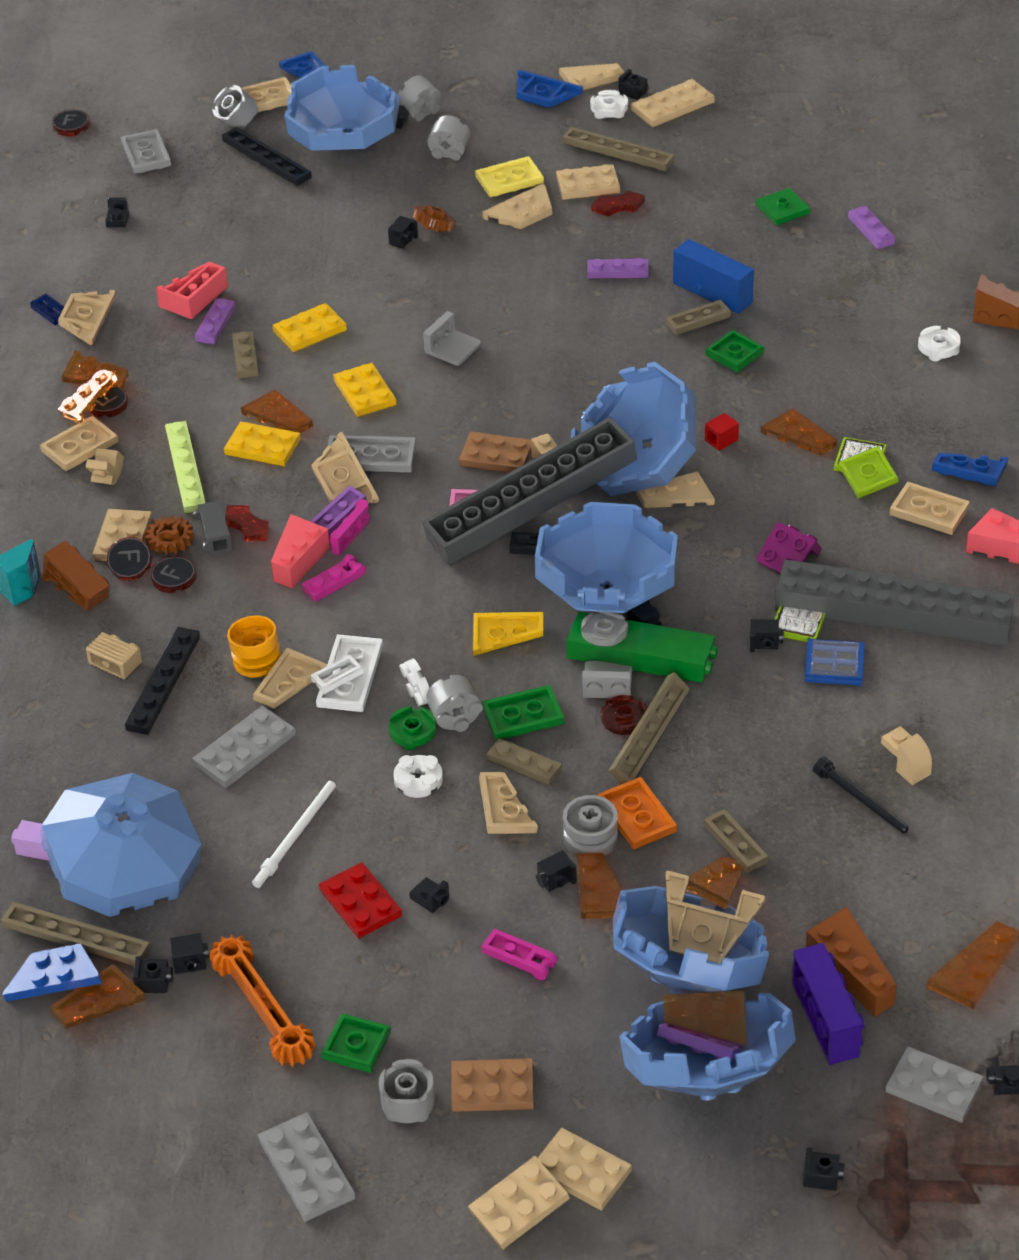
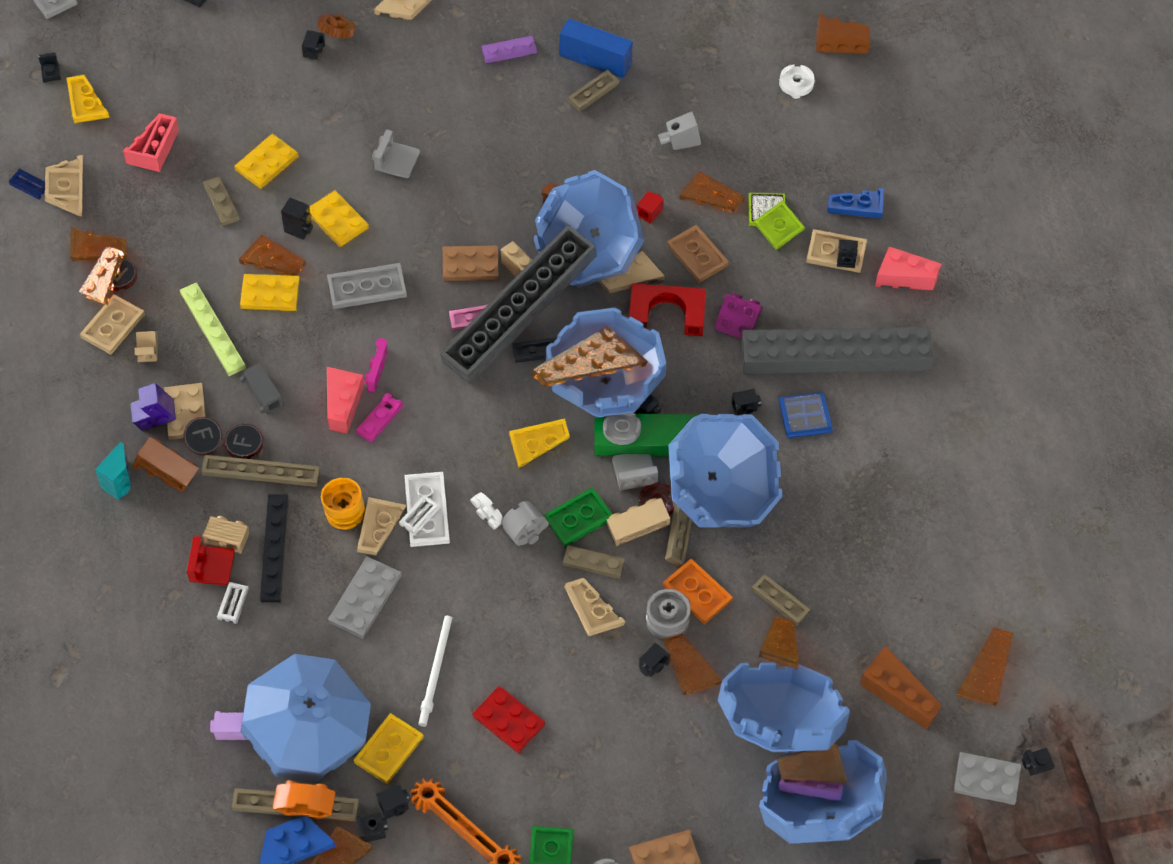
camera: 20 degrees left, 15 degrees up
dark orange gear [145,515,194,555] -> none
medium lavender plate [195,298,236,345] -> none
clear red tile [225,505,269,541] -> none
medium lavender plate [310,485,367,536] -> none
tan wing [311,432,379,504] -> none
green plate [388,706,437,751] -> none
white plate [394,755,443,798] -> none
black bracket [409,877,450,913] -> none
dark pink plate [481,928,558,981] -> none
tan wing [666,871,765,964] -> none
green plate [705,330,765,373] -> none
tile [774,606,826,642] -> none
dark purple brick [792,943,865,1065] -> none
black piece [813,756,909,833] -> none
tan brick [881,726,932,785] -> none
none -> yellow wing [67,75,110,124]
none -> dark purple brick [131,383,176,431]
none -> red bracket [187,536,235,585]
none -> dark tan plate [202,455,320,487]
none -> white tile [217,582,249,624]
none -> orange brick [273,781,335,819]
none -> black brick [281,198,313,240]
none -> yellow plate [354,713,424,785]
none -> clear orange wing [531,326,648,387]
none -> tan brick [607,498,670,546]
none -> red arch [629,283,706,336]
none -> light grey torso [658,111,701,150]
none -> medium nougat plate [666,225,729,283]
none -> medium blue windscreen [669,414,782,527]
none -> black brick [837,239,858,268]

